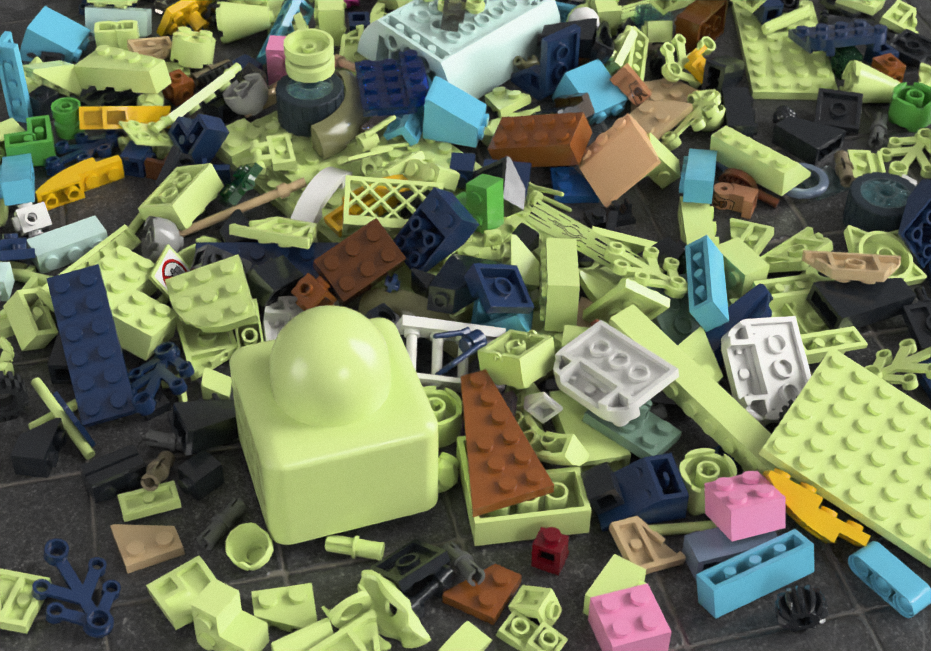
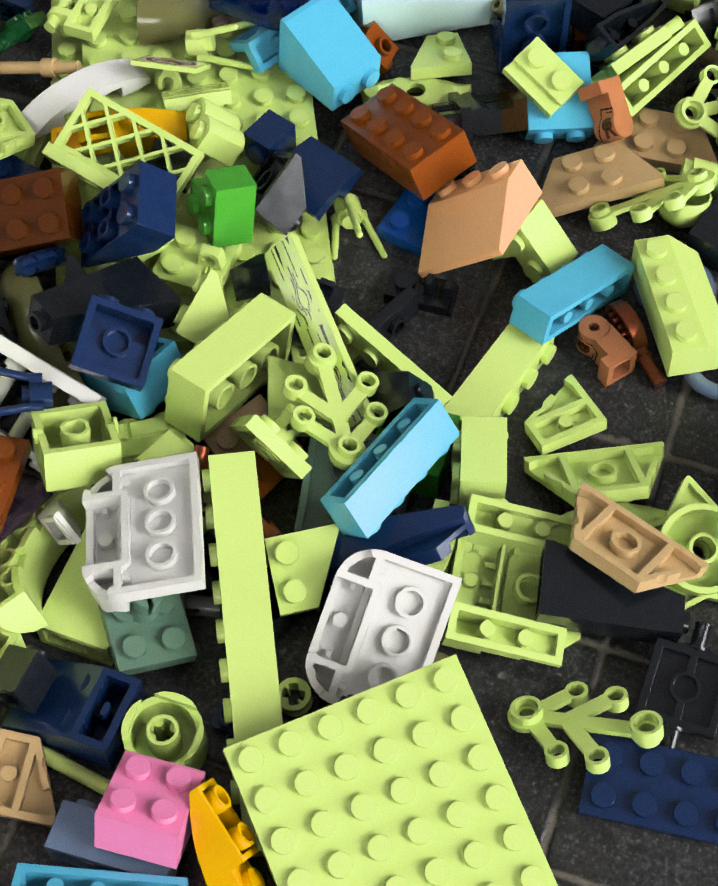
camera: 35 degrees right, 15 degrees up
none -> yellowish green plate [502,36,584,119]

